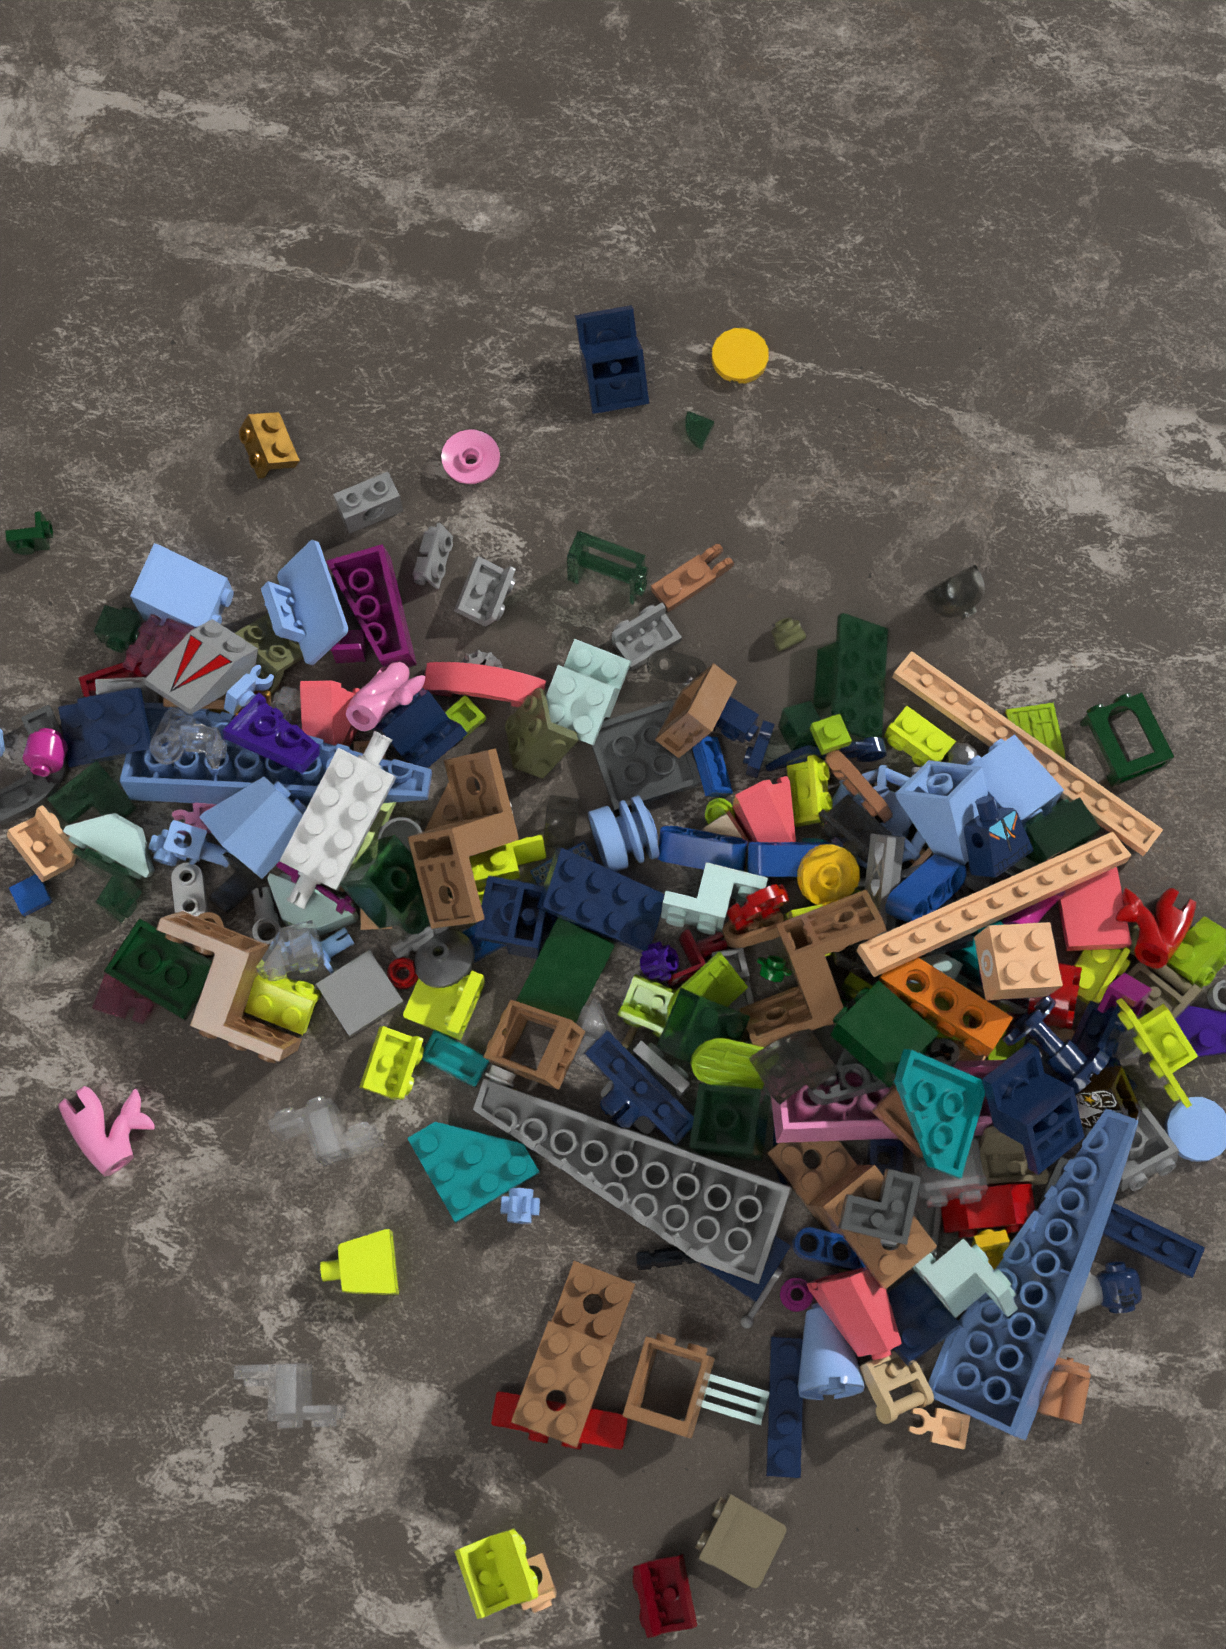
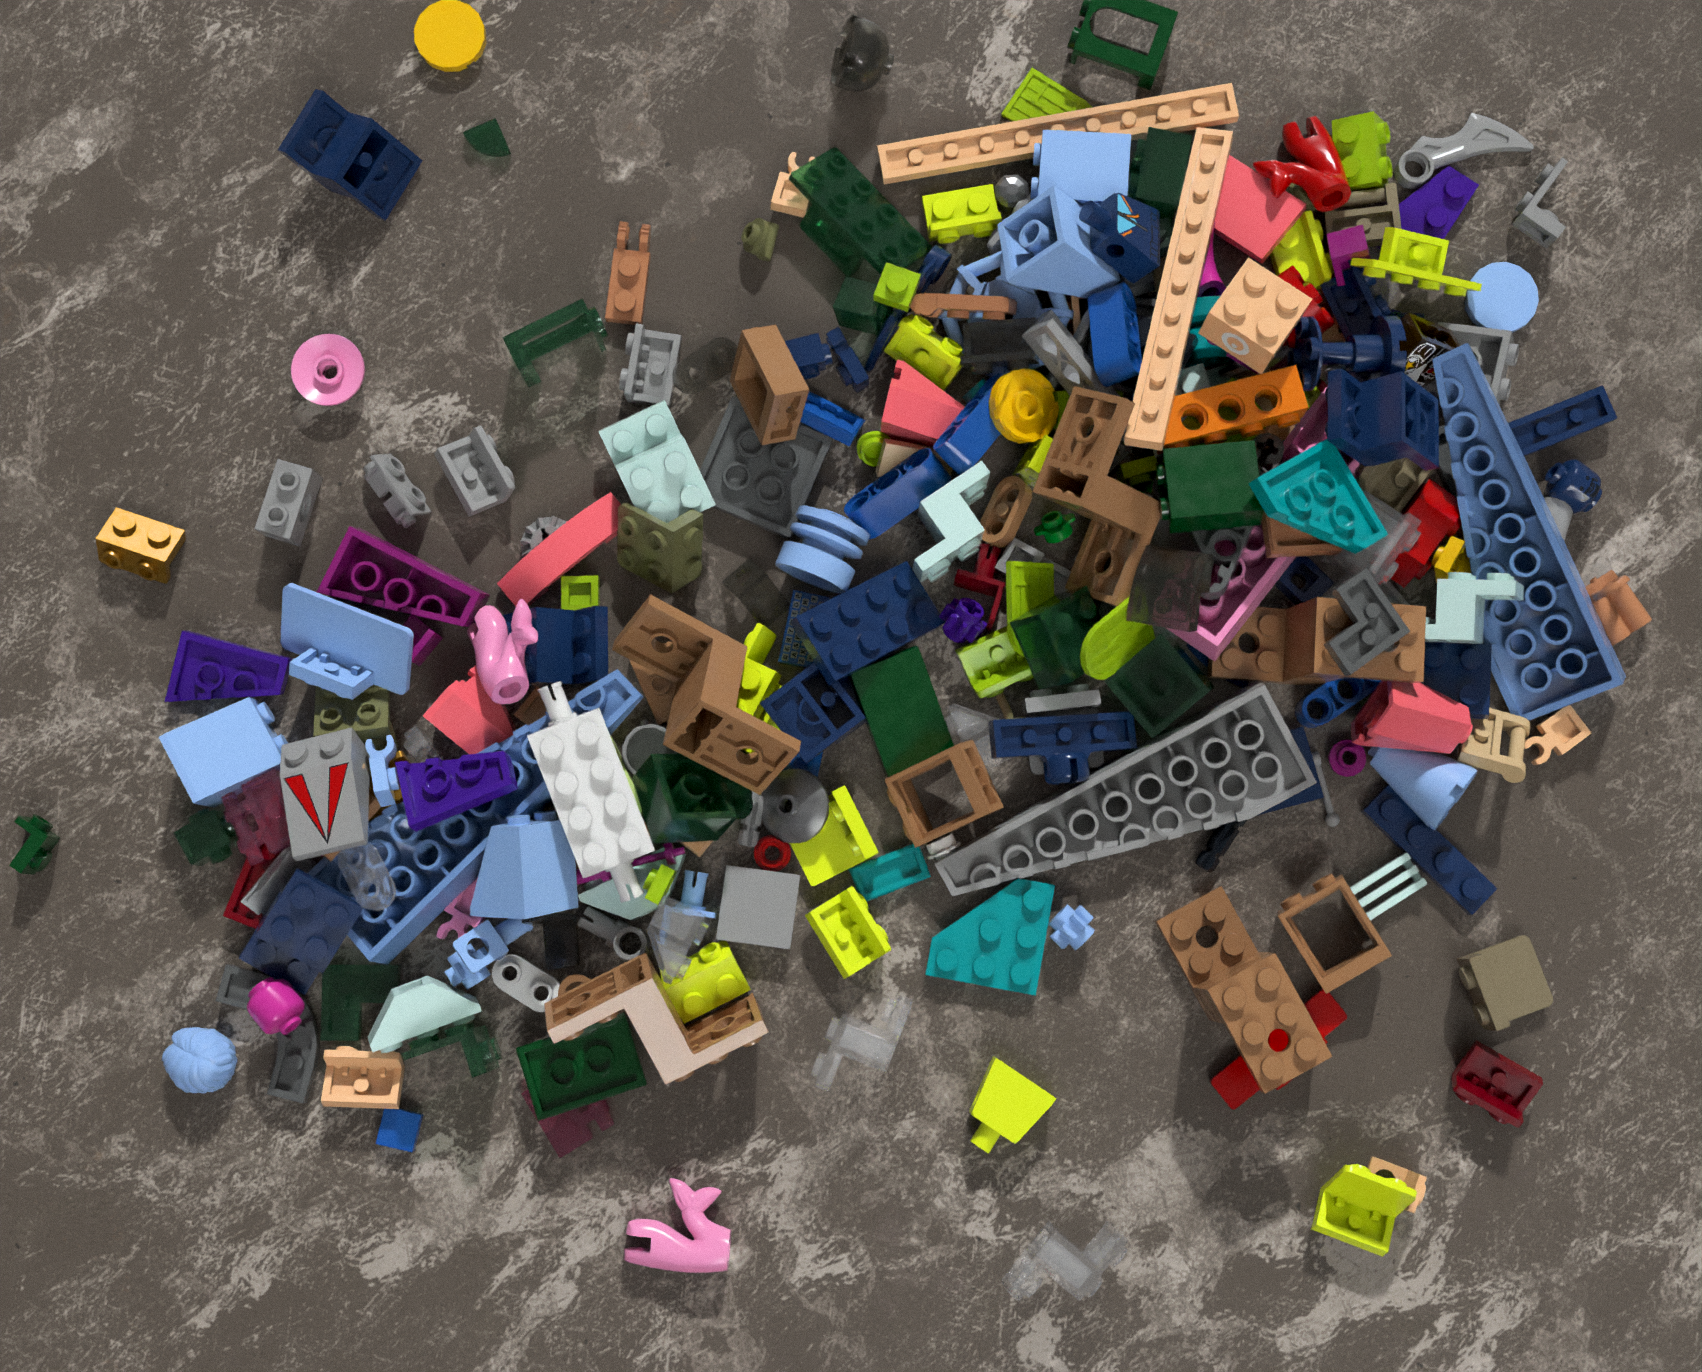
camera: 50 degrees left, 10 degrees up
clear bracket [178,724,227,769] -> none
red plate [726,884,790,931] -> none
none -> dark purple wing [164,630,293,702]
none -> lime plate [643,864,678,905]
none -> light nougat plate [770,152,815,218]

